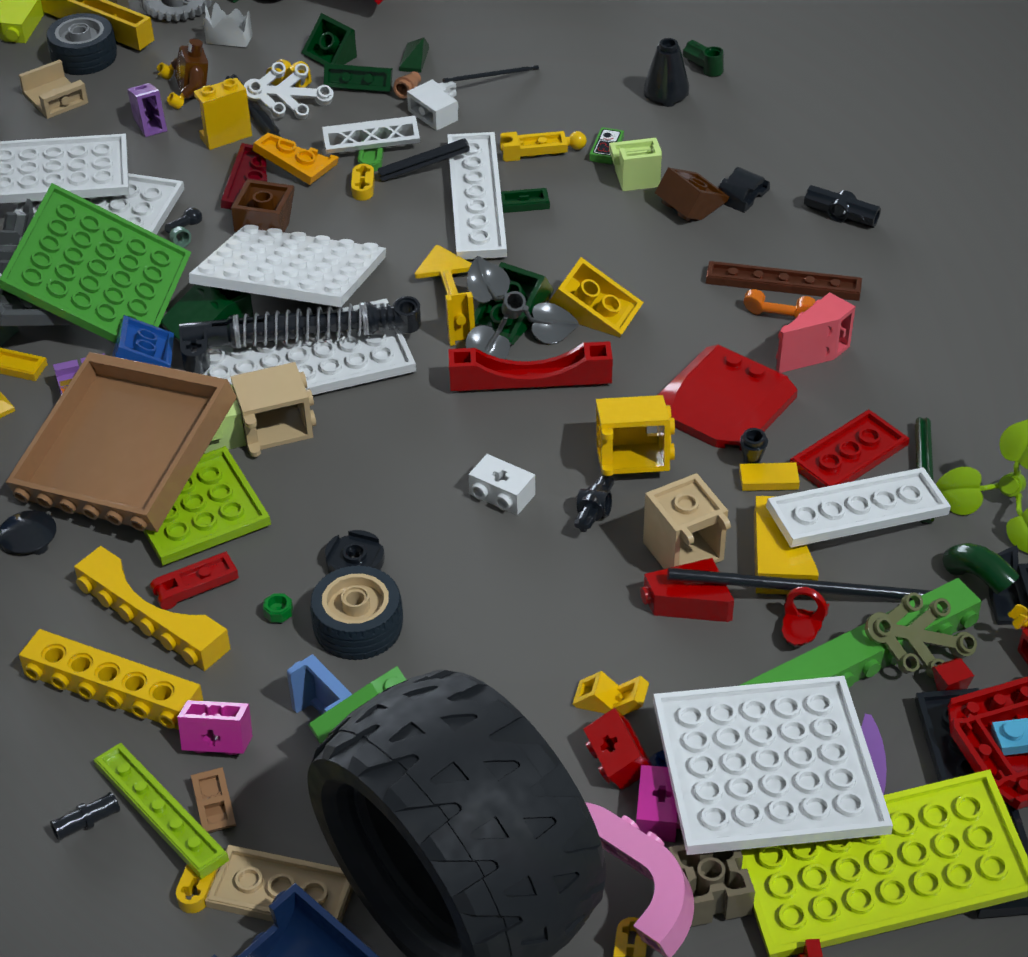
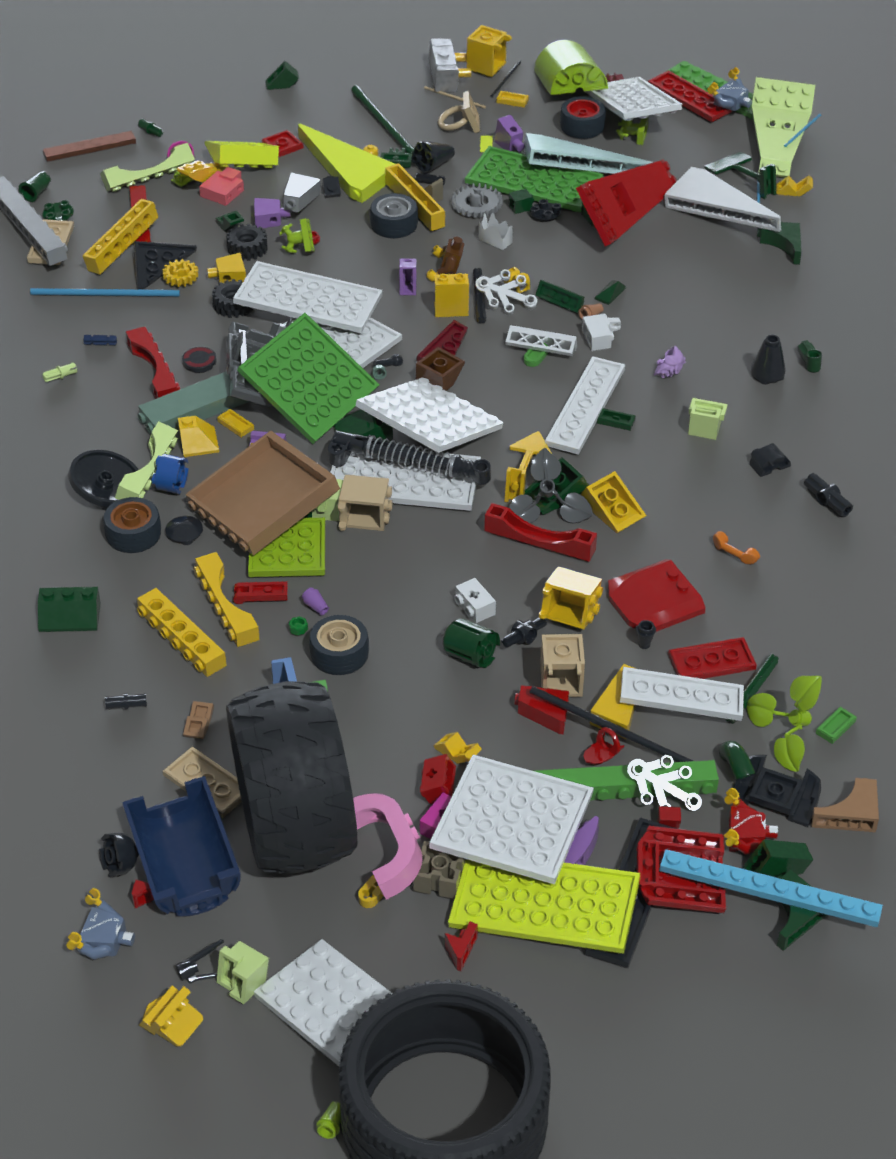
camera: 25 degrees right, 0 degrees up
tan panel [19,59,88,119] -> none
lime tile [93,743,229,879] -> none
blue slope [112,315,174,368] -> none
yellow beam [176,865,218,914] -> none
dark pink brick [177,700,253,755] -> none
light orange wing [252,133,339,185] -> none
dark green slope [301,13,357,65] -> none
black plate [325,530,385,574] -> none
yellow beam [351,164,375,201] -> none
black axle [378,138,470,181] -> none
black piece [443,65,539,83] -> none
yellow plate [500,131,587,162] -> none
tile [590,127,624,164] -> none
reddish brown slope [655,167,729,221] -> none
copper tile [706,261,862,301] -> none
yellow tile [739,462,800,491] -> none
coral slope [776,292,856,373] -> none
none -> medium lavender cone [302,587,329,615]
none -> dark green cylinder [443,619,500,668]
none -> lavender hair [654,346,686,378]

